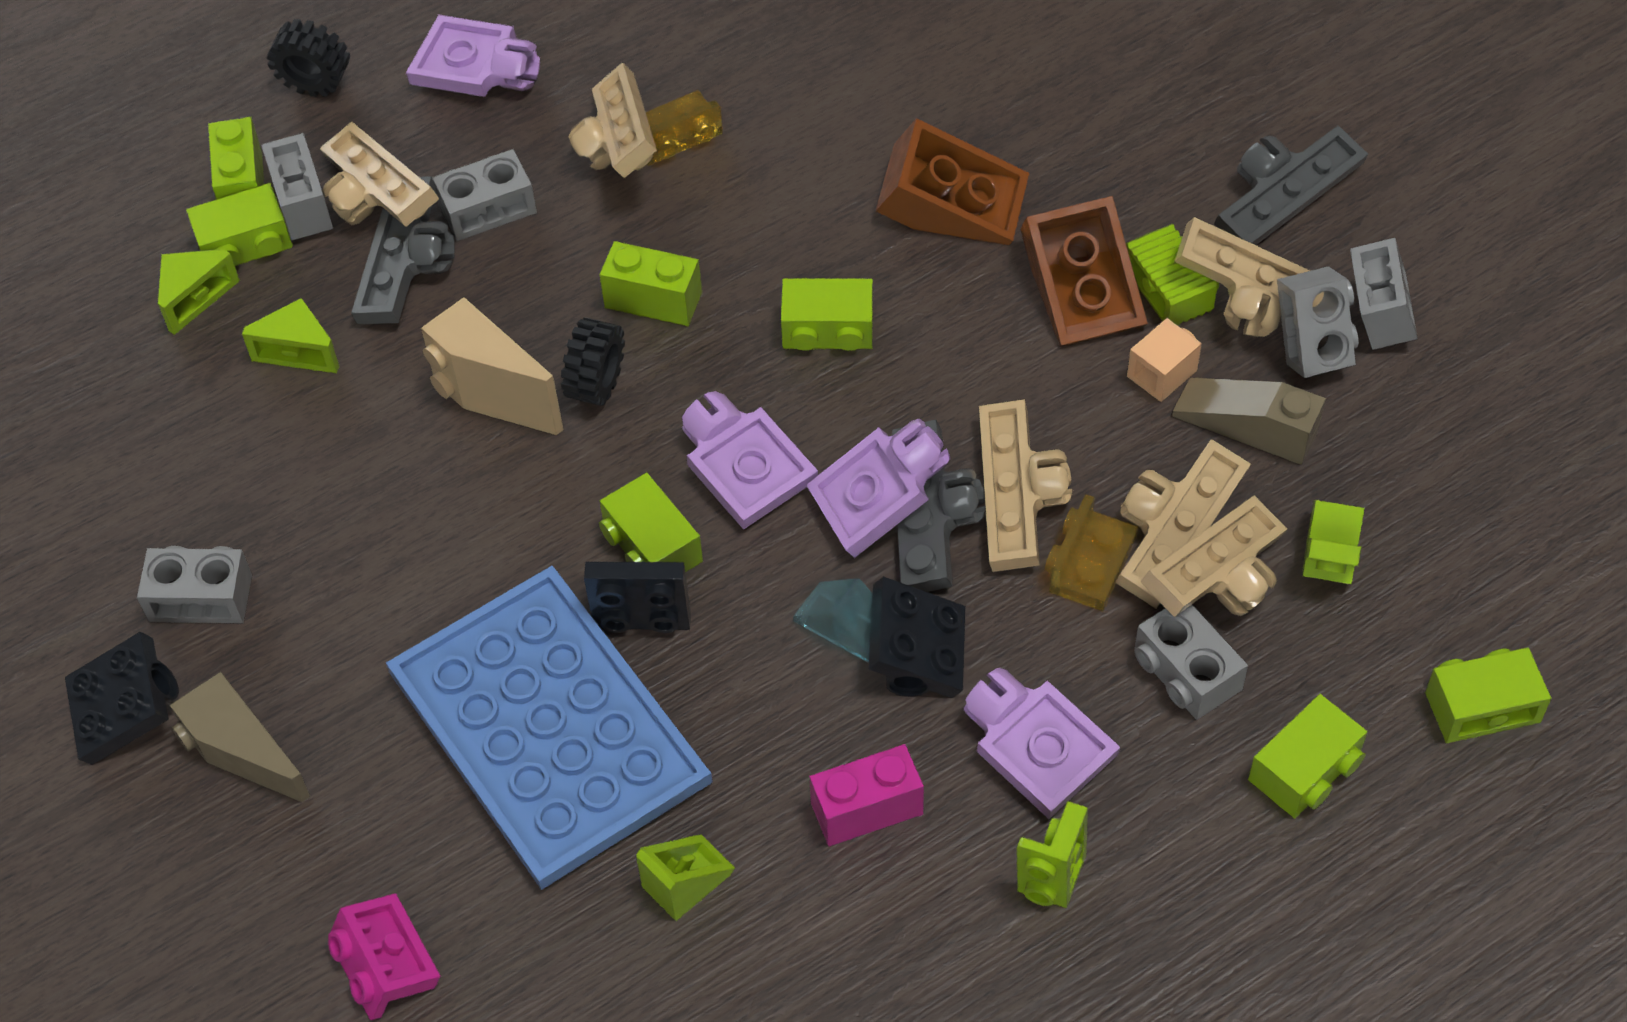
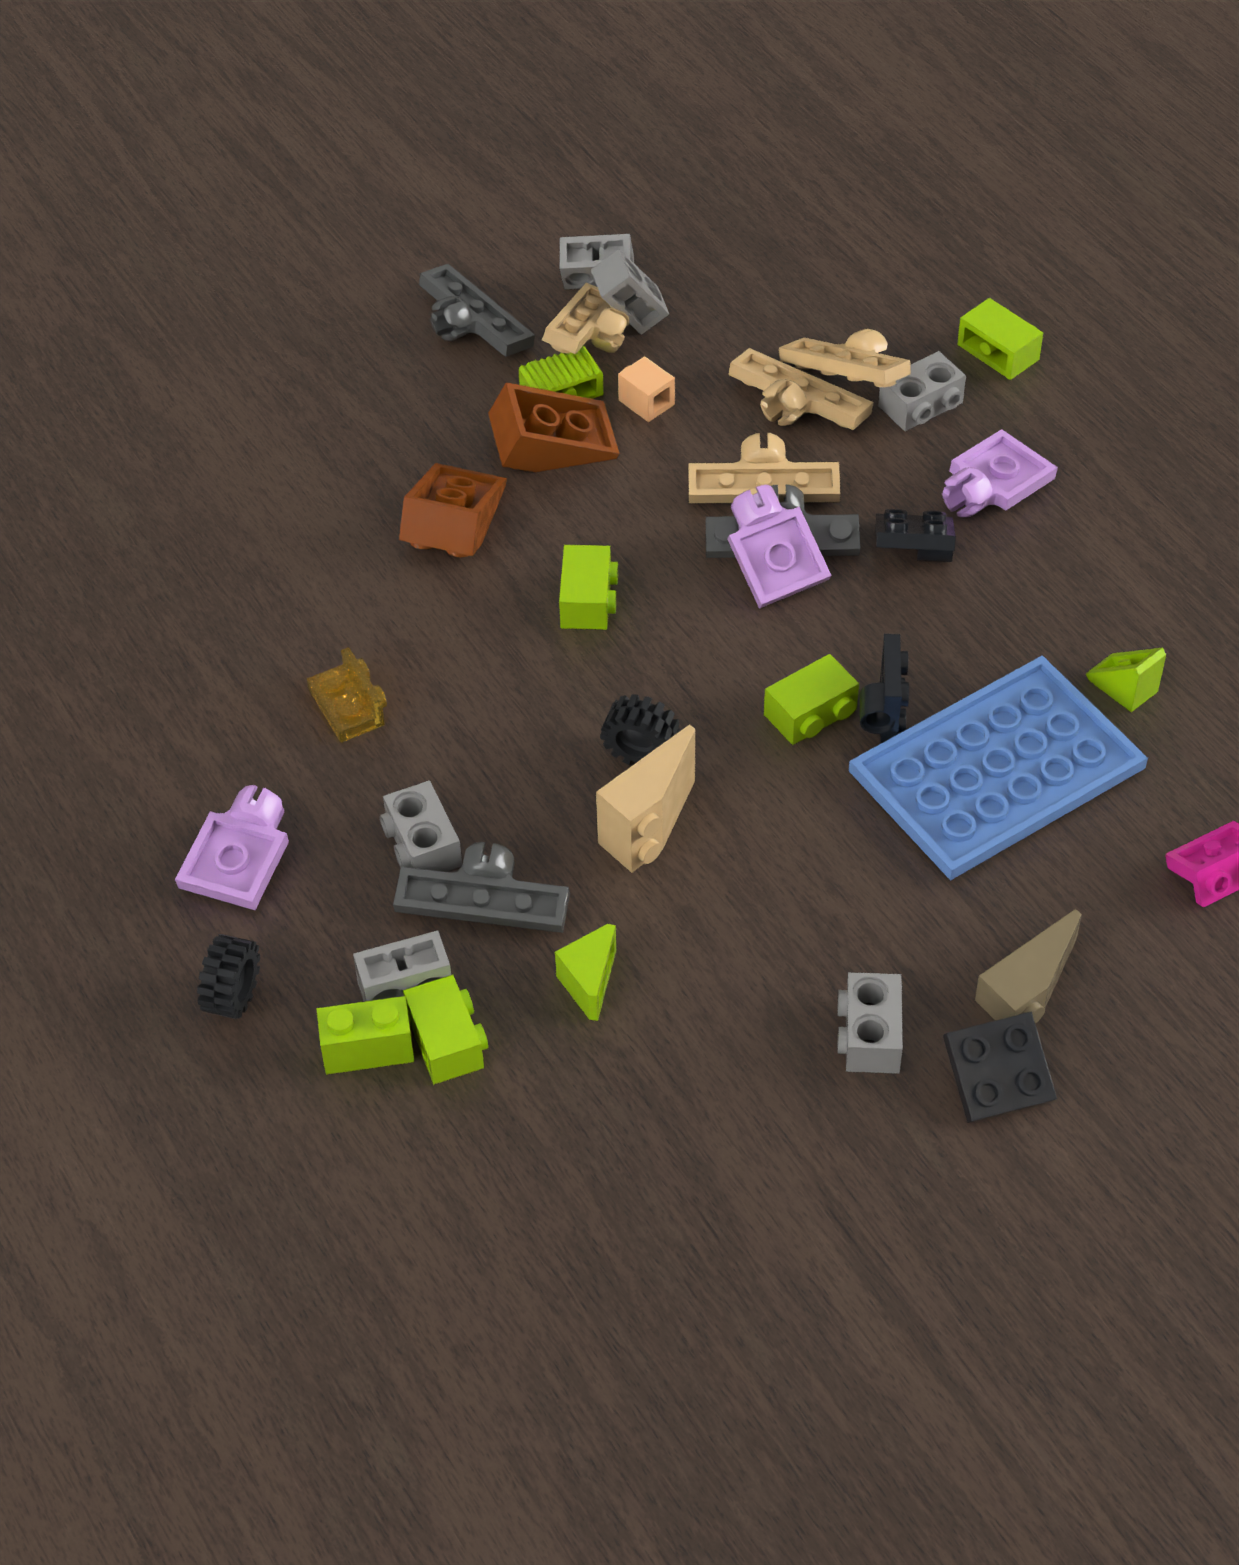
camera: 90 degrees left, 5 degrees down
lime slope [158,249,240,335] -> none
tan plate [319,122,439,227] -> none
tan plate [569,62,657,178] -> none
lime brick [599,241,702,326] -> none
lavender plate [682,391,818,530] -> none
clear light blue slope [793,578,872,663] -> none
dark pink brick [809,744,924,847] -> none
lime bracket [1017,801,1088,908] -> none
clear yellow bracket [1045,494,1138,611] -> none
dark tan slope [1172,378,1326,465] -> none
lime brick [1303,500,1365,584] -> none
lime brick [1425,647,1552,744] -> none

